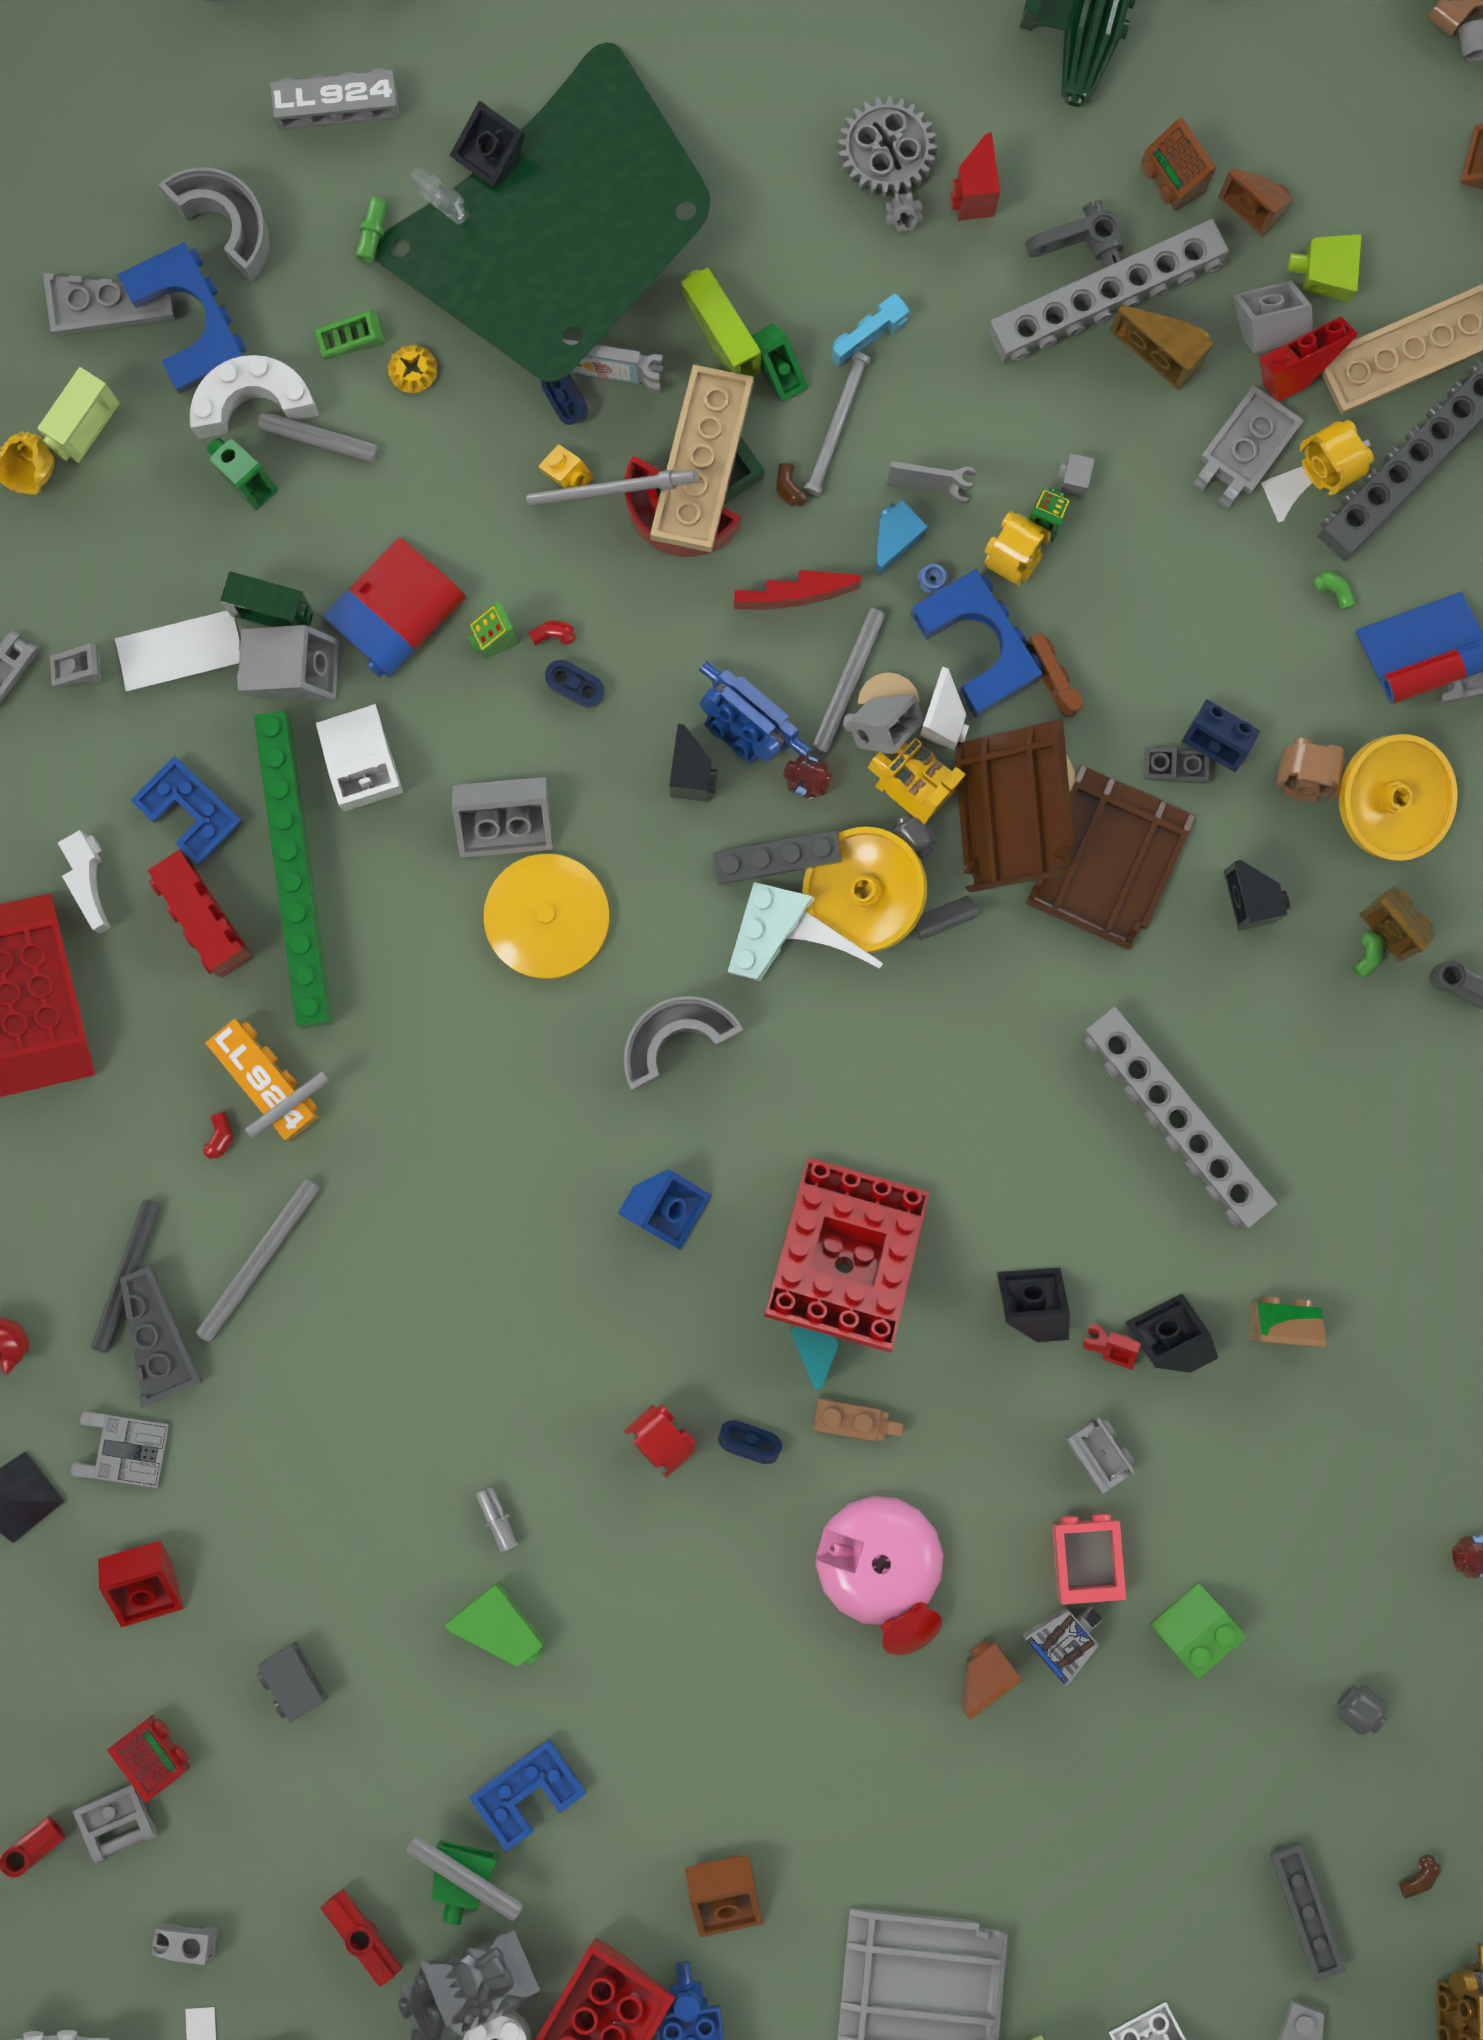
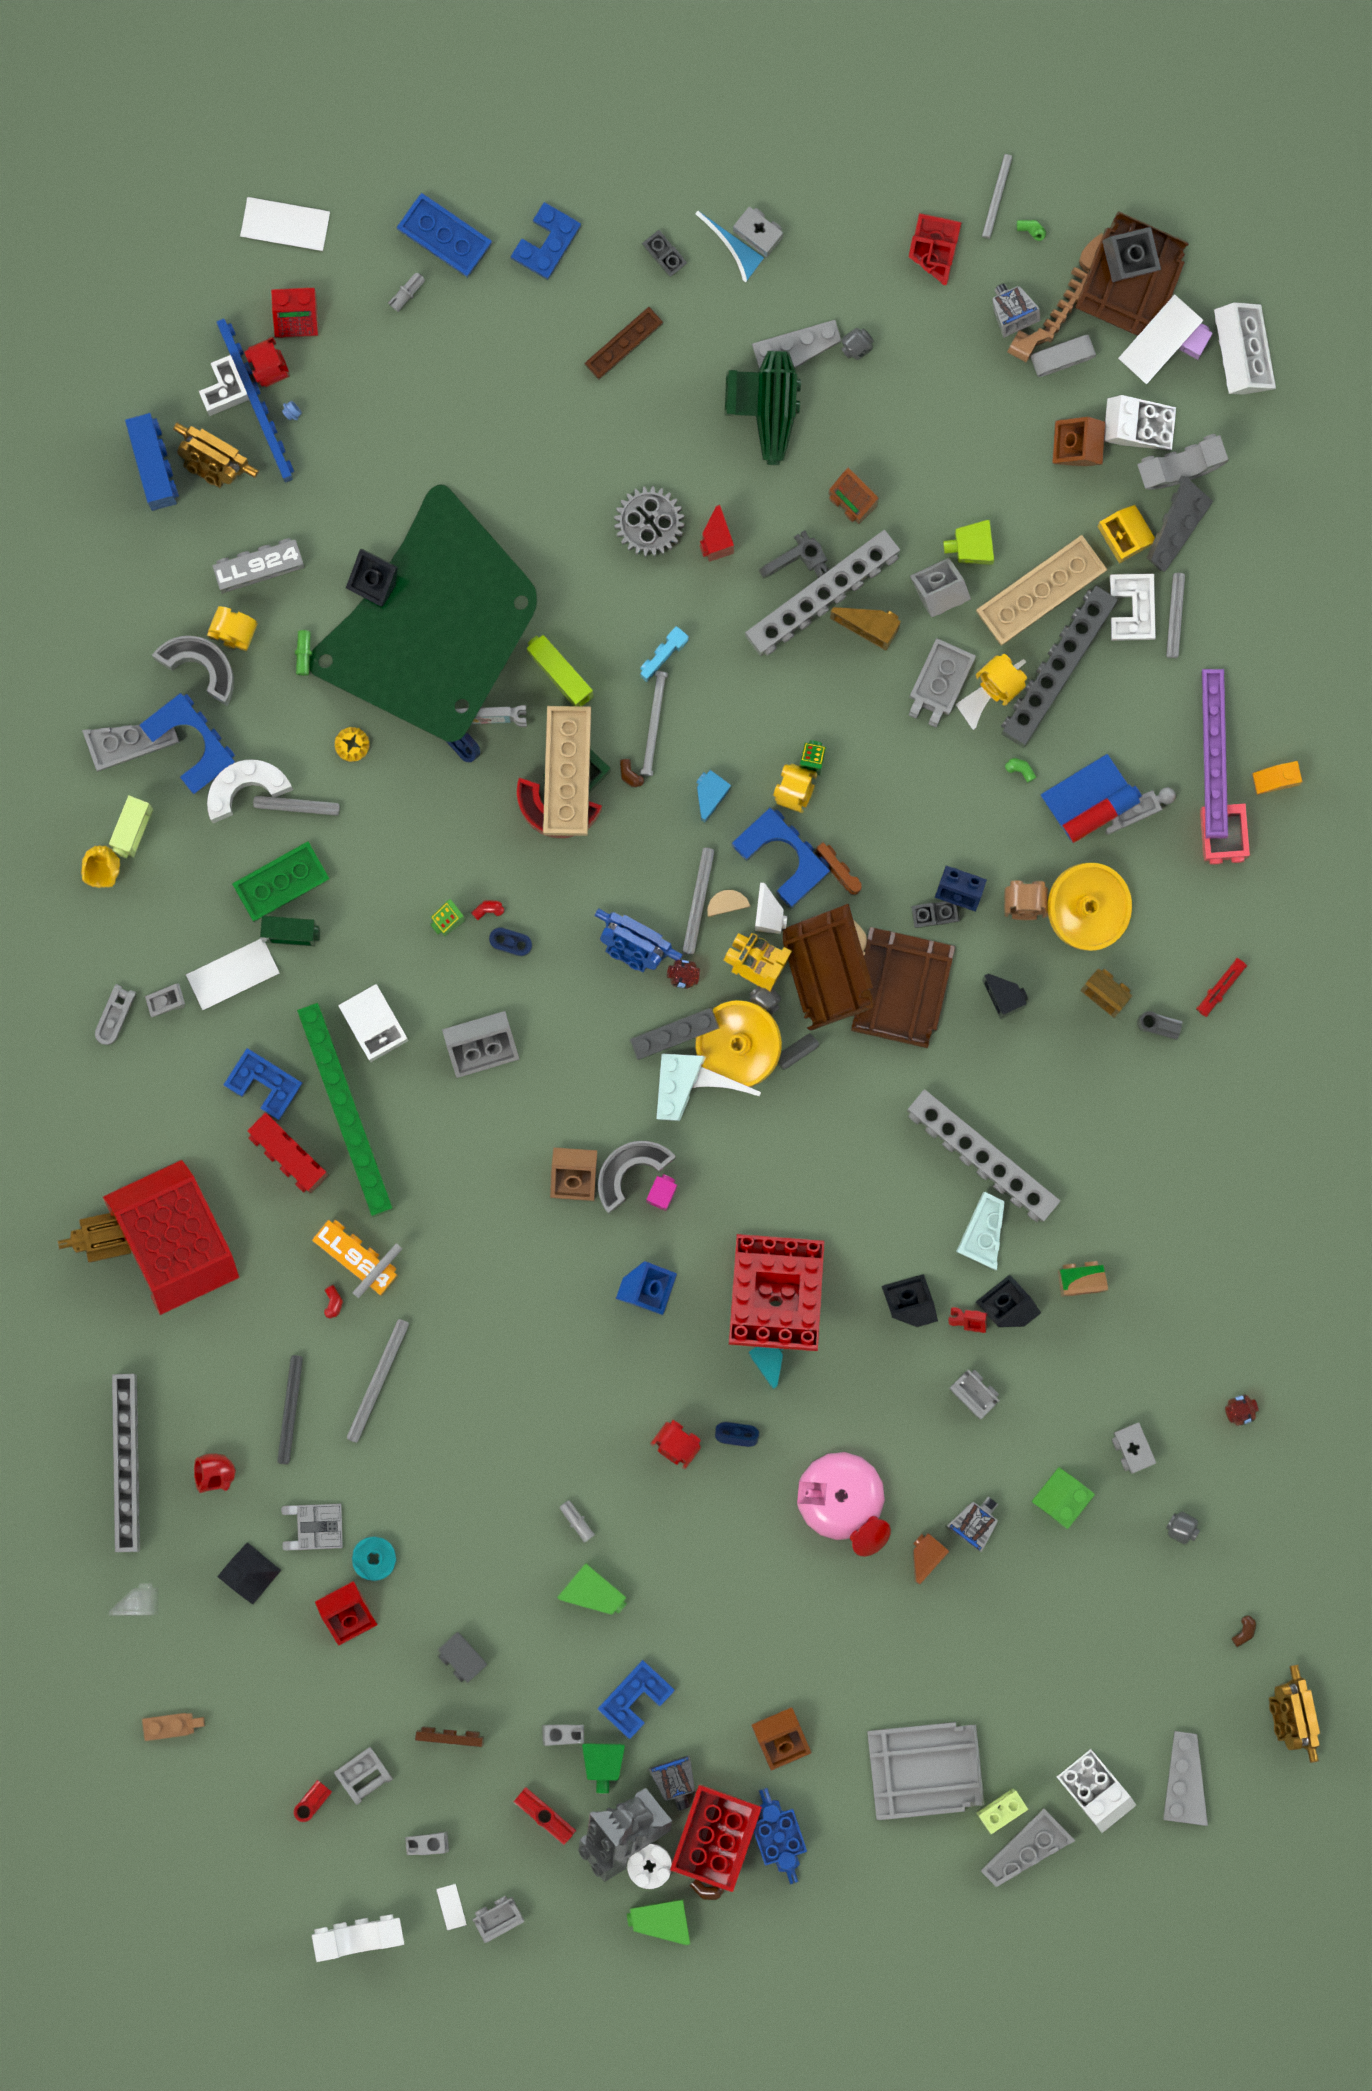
camera: 10 degrees left, 0 degrees up
white slope [58,830,111,934] -> none
red slope [107,1715,190,1803] -> none
dark grey wing [120,1264,203,1408] -> none
green torso [207,438,278,511] -> none
light grey slope [237,625,340,701] -> none
bright green slope [314,309,386,360] -> none
red door [323,537,467,678] -> none
light grey axle [406,1836,523,1921] -> none
clear plate [409,167,468,225] -> none
yellow dish [484,854,610,980] -> none
light grey bar [526,470,699,506] -> none
yellow bracket [538,444,593,488] -> none
black slope [669,724,717,802] -> none
red slope [734,570,861,610] -> none
green slope [751,323,808,402] -> none
medium nougat hinge [813,1398,904,1442] -> none
light grey torso [843,694,924,754] -> none
light grey gear [885,192,923,233] -> none
light grey flag [887,461,976,504] -> none
medium blue plate [918,563,948,593] -> none
window [1052,1513,1126,1605] -> none
light grey plate [1057,453,1094,497] -> none
dark orange slope [1218,168,1294,237] -> none
red slope [1259,316,1357,402] -> none
dark grey plate [1269,1842,1346,1982] -> none
bright green arm [1352,931,1385,979] -> none
none -> yellow brick [207,606,258,651]
none -> green plate [232,841,330,922]
none -> teal plate [352,1537,397,1581]
none -> reddish brown plate [415,1726,484,1747]
none -> light grey leg [542,1724,584,1746]
none -> medium nougat slope [550,1148,597,1201]
none -> dark pink brick [646,1174,677,1212]
none -> torso [649,1755,695,1811]
none -> light aqua wing [956,1192,1004,1270]
none -> light grey brick [1112,1422,1156,1474]

